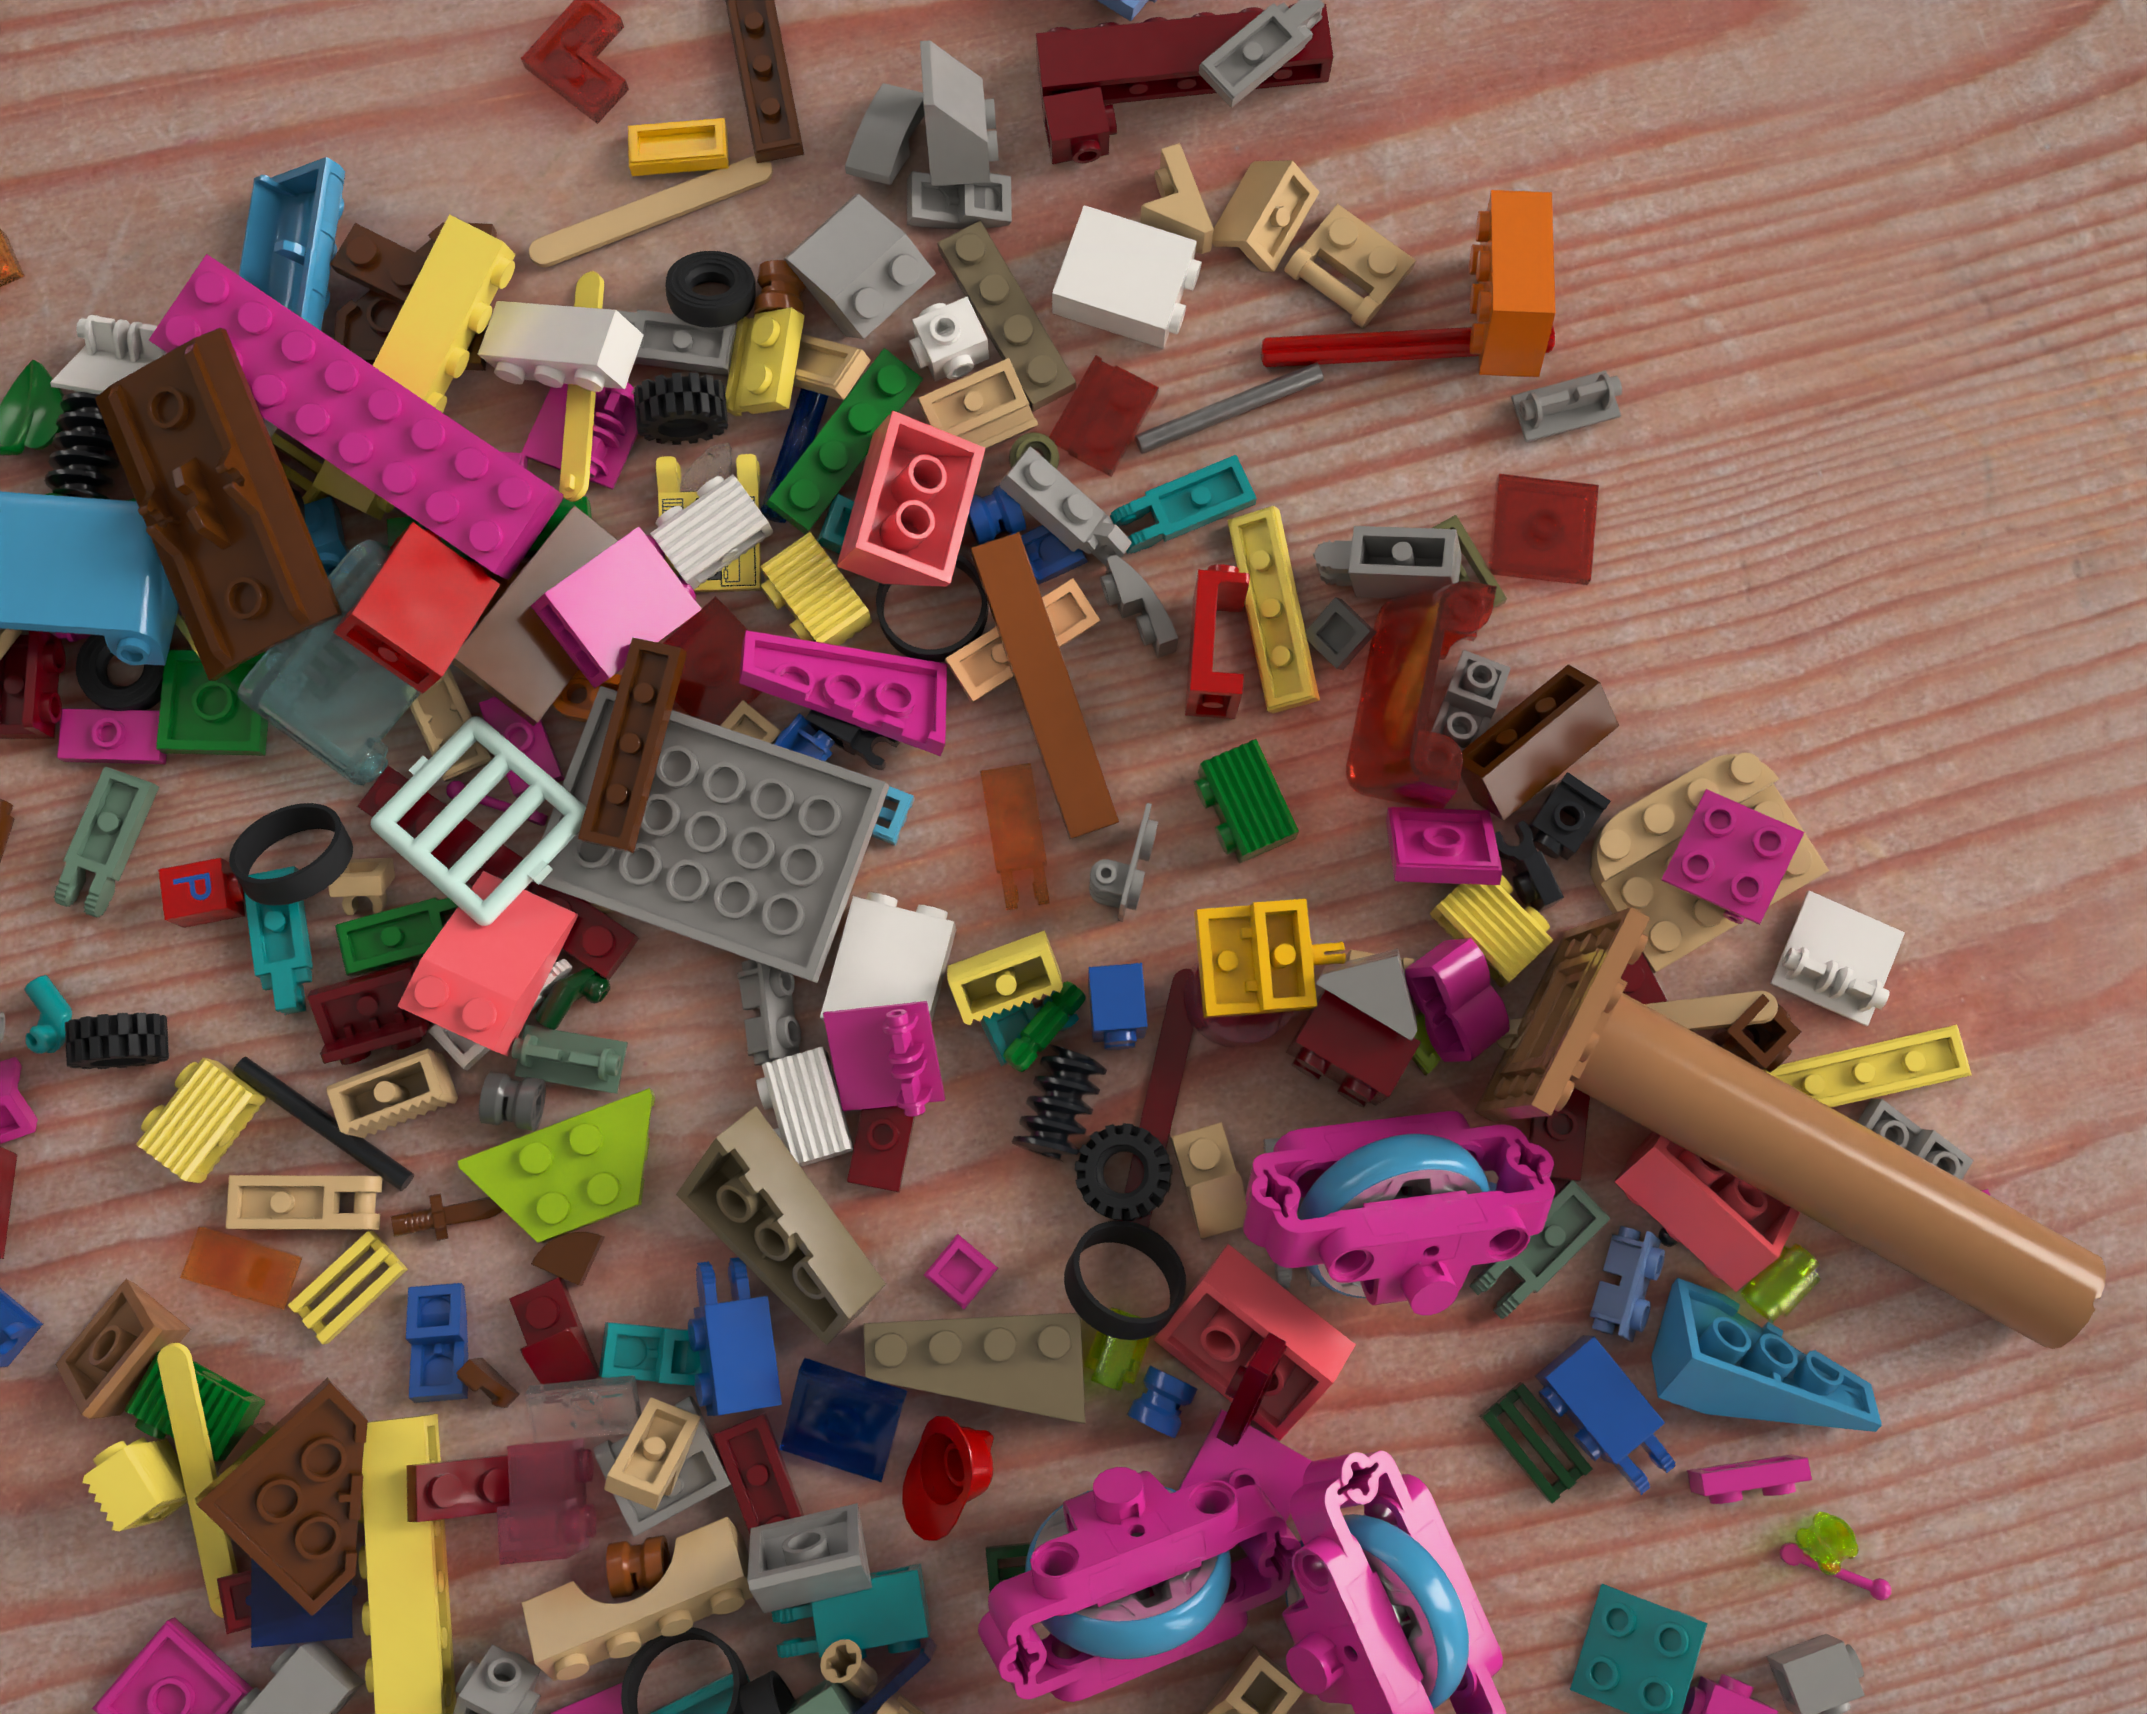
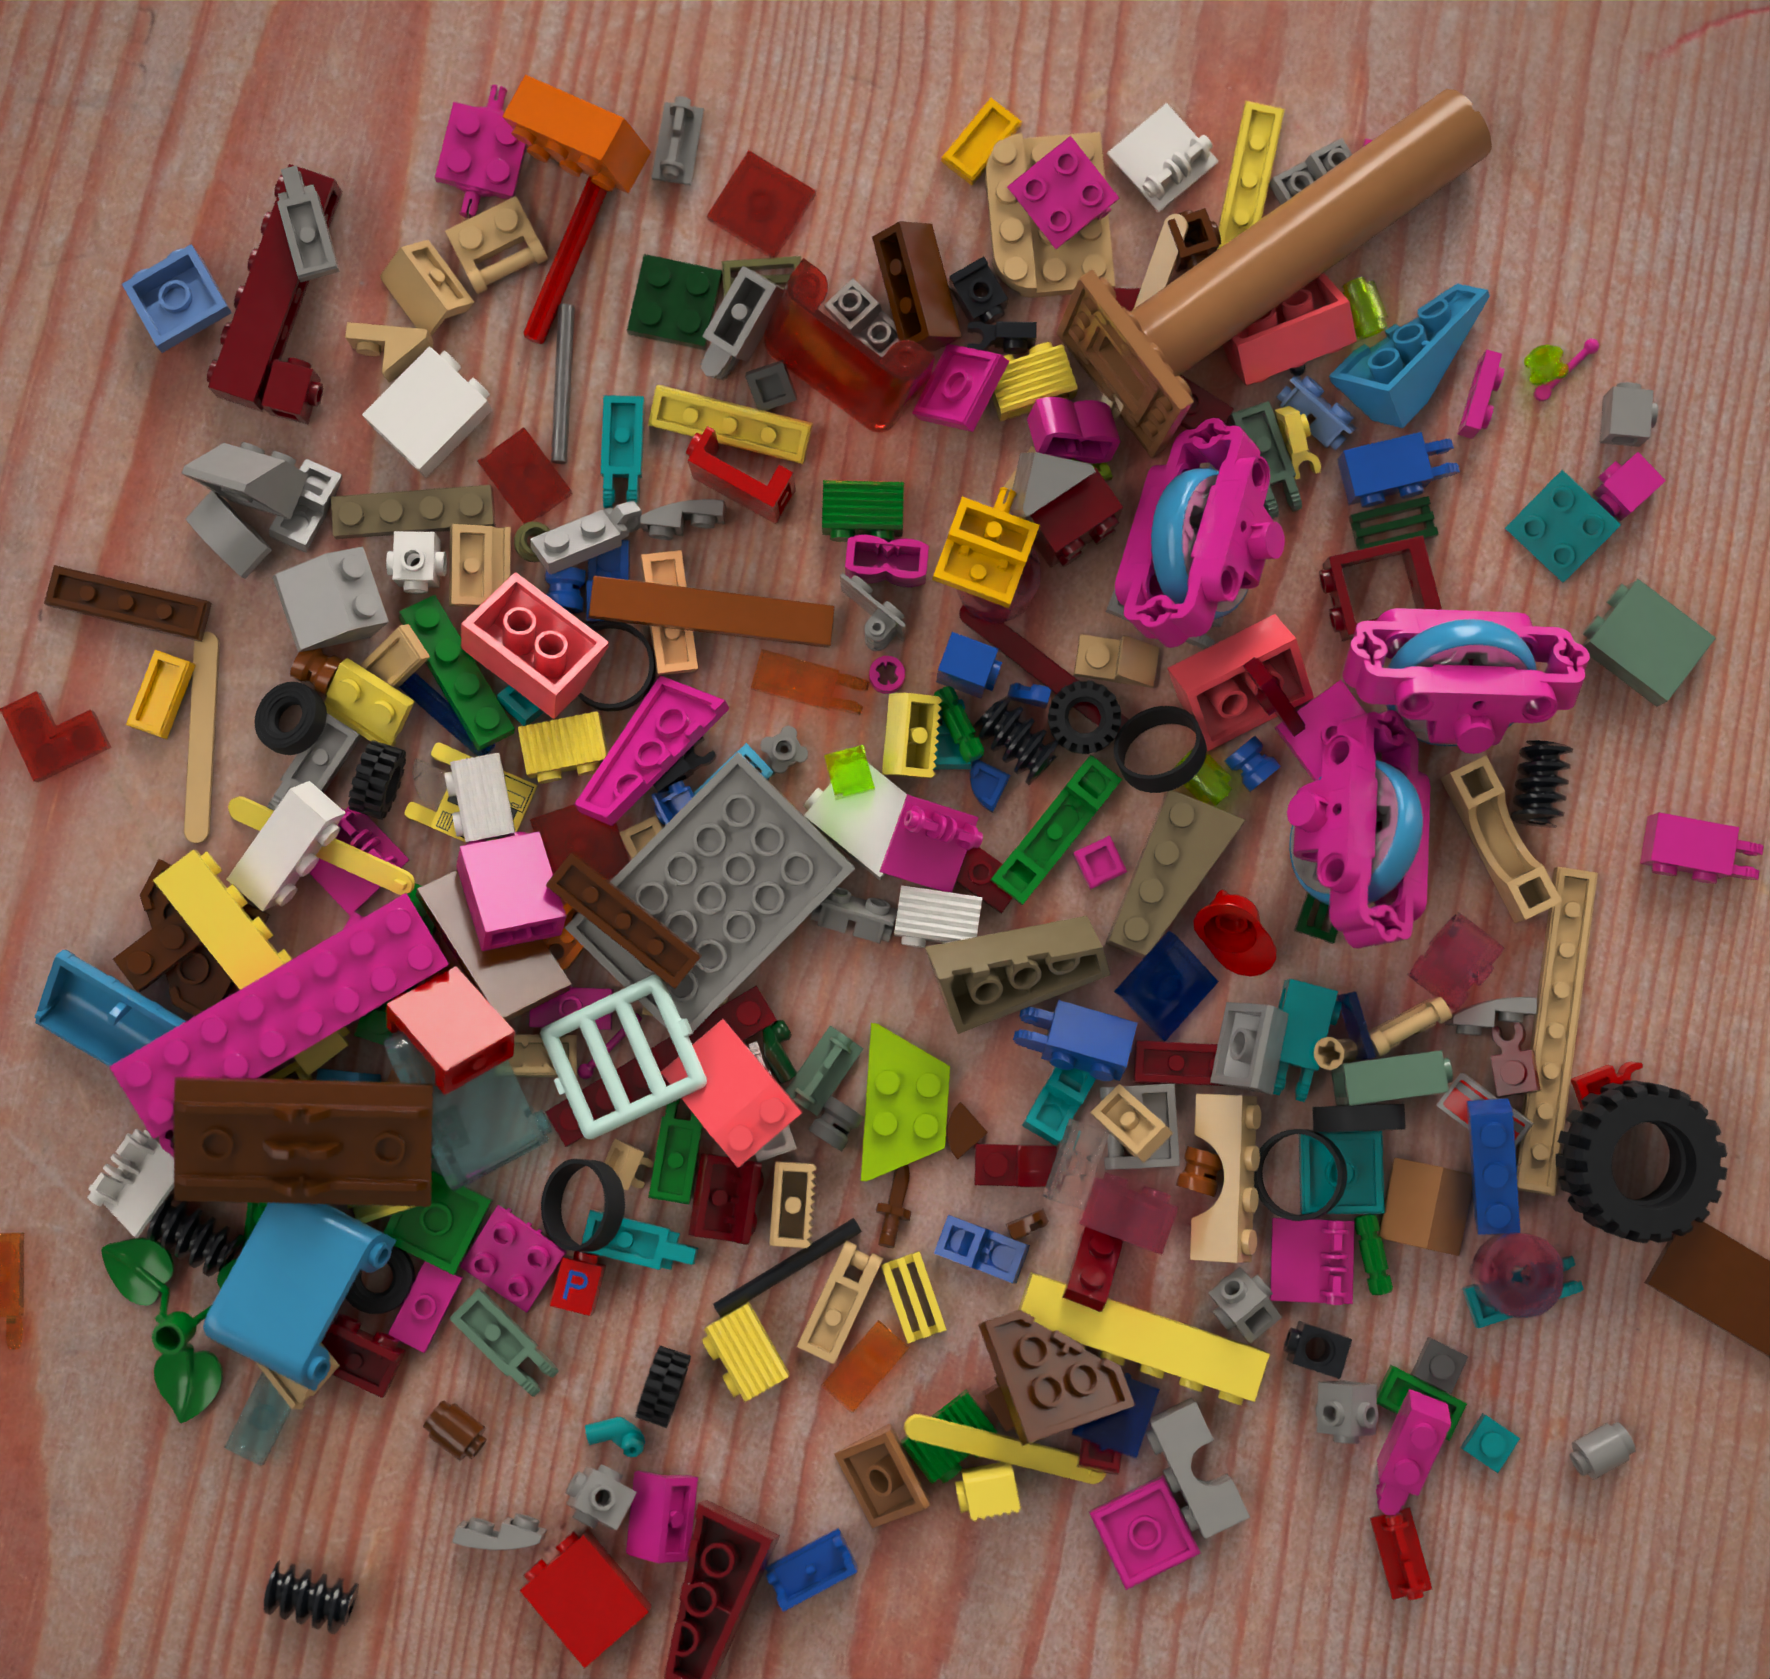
camera: 65 degrees left, 5 degrees up
none -> dark pink plate [435,85,527,219]
none -> dark pink hinge [460,1205,567,1313]
none -> dark green plate [627,254,723,351]
none -> light grey plate [760,726,808,774]
none -> clear neon green panel [824,745,875,800]
none -> dark pink brick [845,535,929,587]
none -> dark pink bush [869,656,905,694]
none -> yellow tile [941,98,1022,185]
none -> blue tile [970,760,1011,813]
none -> green slope [991,754,1123,905]
none -> blue tile [1007,683,1051,709]
none -> light yellow plate [1274,406,1321,480]
none -> dark red window [1319,535,1442,642]

